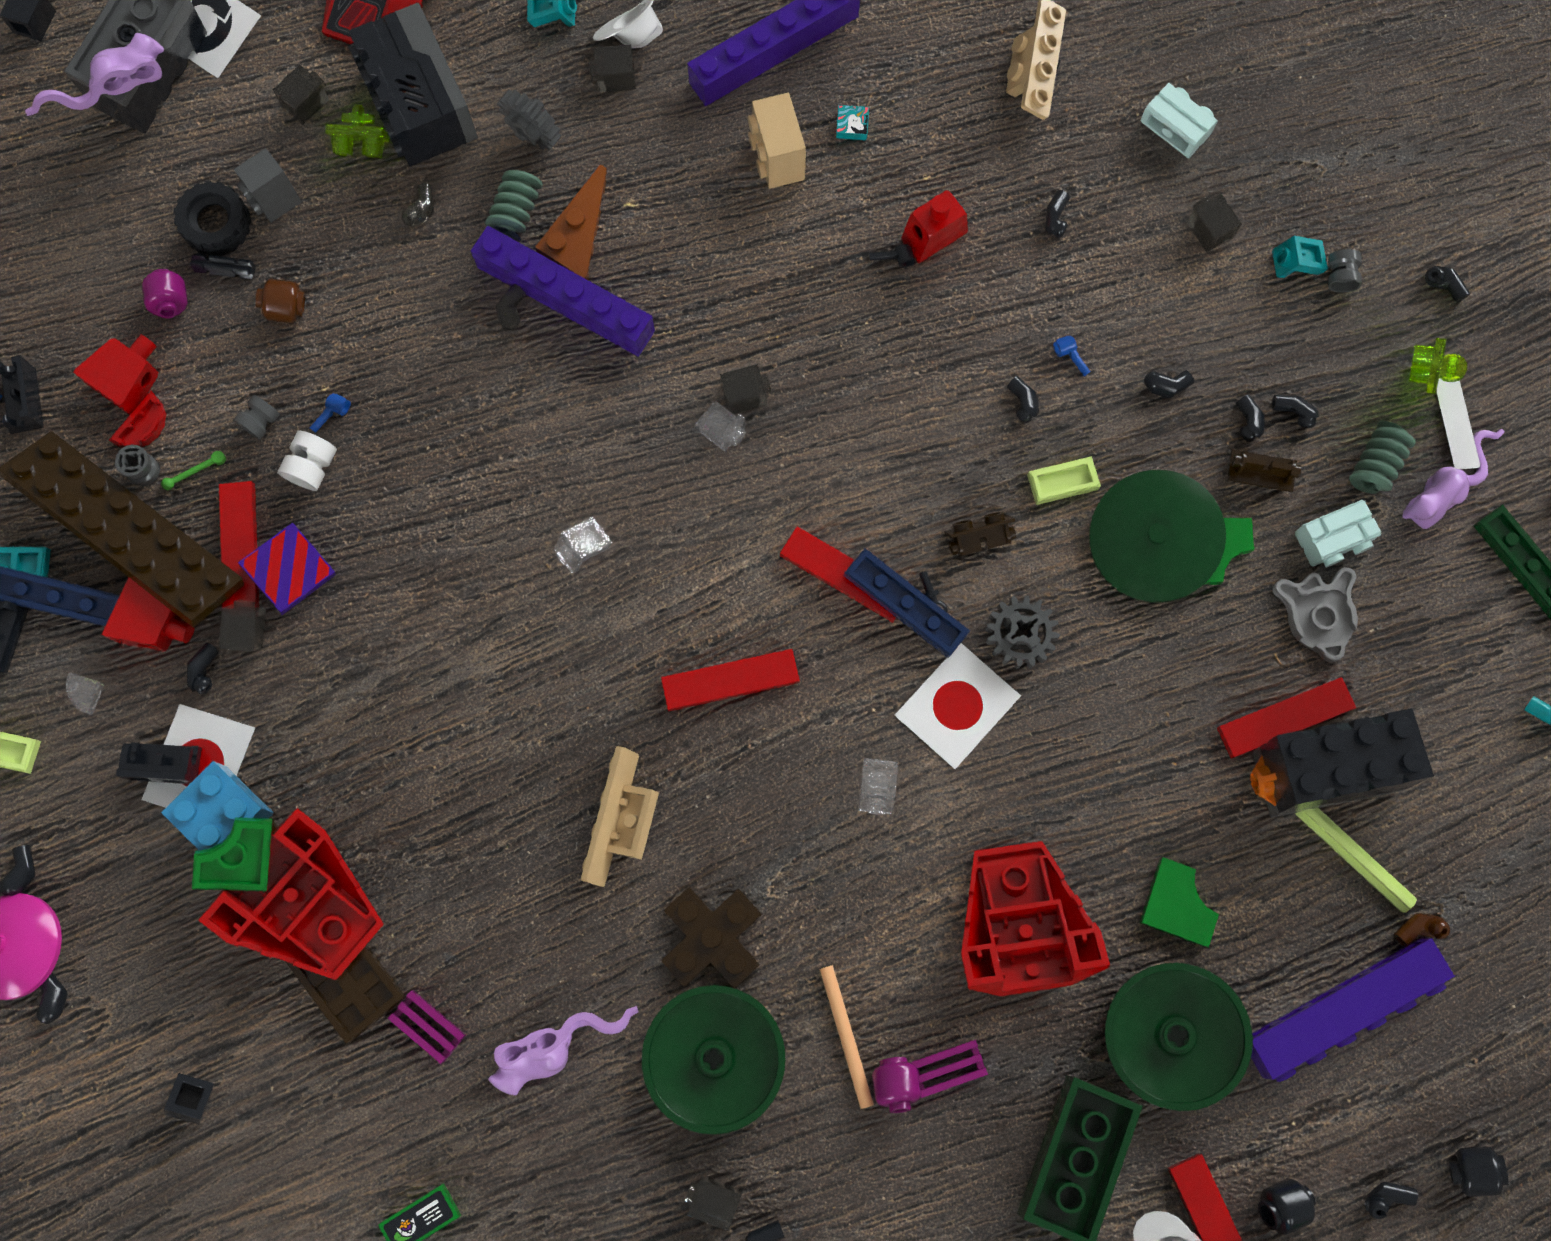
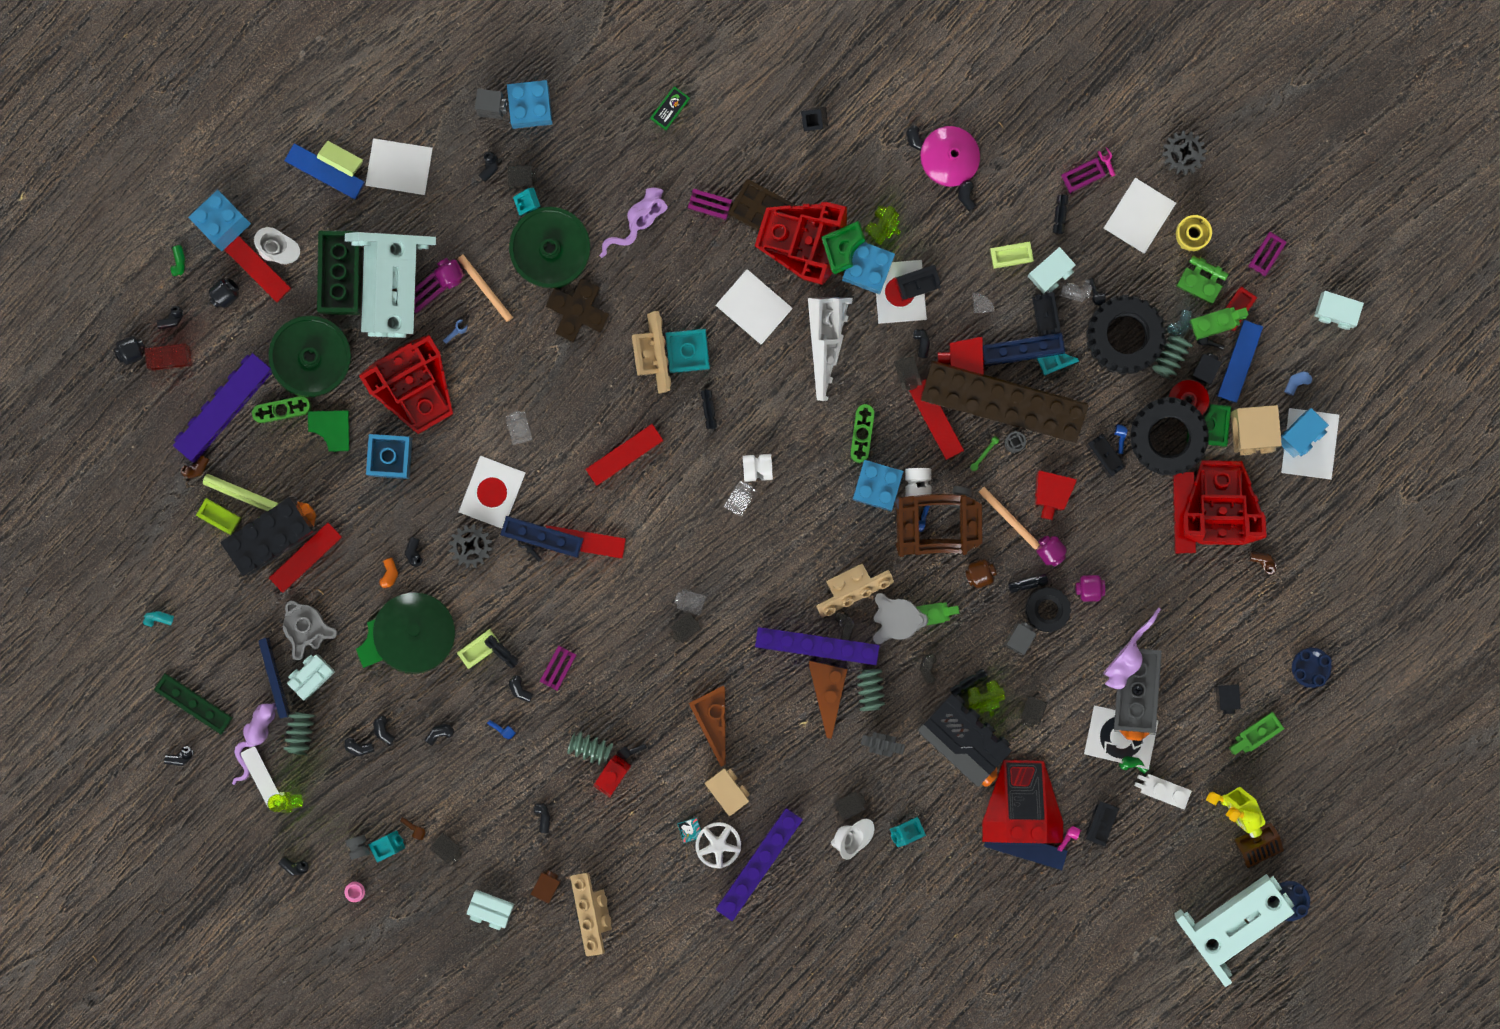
camera: 160 degrees right, 10 degrees up
red tile [109,391,166,448] -> none
tile [238,522,336,615] -> none
dark brown hinge [944,512,1016,557] -> none
dark brown hinge [1227,449,1301,492] -> none
none -> clear red brick [145,344,192,371]
none -> lime tile [196,498,242,535]
none -> bright green beam [252,396,311,423]
none -> dark blue tile [258,638,290,719]
none -> bright pink plate [344,882,365,902]
none -> light aqua brick [345,232,436,338]
none -> dark azure brick [366,434,412,479]
none -> orange arm [379,558,398,588]
none -> reddish brown hand [400,817,426,840]
none -> black arm [405,537,423,567]
none -> medium blue hand [443,320,468,344]
none -> black axle [484,635,518,668]
none -> teal bracket [513,188,541,216]
none -> reddish brown brick [530,870,561,904]
none -> magenta tile [539,645,577,691]
none -> sand green piece [567,731,613,766]
none -> teal tile [666,329,710,373]
none -> dark orange wing [689,685,726,767]
none -> white wheel [695,822,741,868]
none -> black axle [701,389,717,429]
none -> white sticker [715,269,793,344]
none -> white wheel [743,454,773,482]
none -> white wedge [808,297,853,401]
none -> tan bracket [816,563,894,618]
none -> bright green beam [850,404,874,463]
none -> dark azure brick [852,460,903,511]
none -> clear neon green hips [865,206,901,245]
none -> light grey tile [873,593,928,644]
none -> reddish brown wedge [894,494,982,557]
none -> bright green hinge [916,602,960,626]
none -> black axle [950,669,988,696]
none -> light nougat bar [979,487,1039,550]
none -> magenta head [1075,575,1105,602]

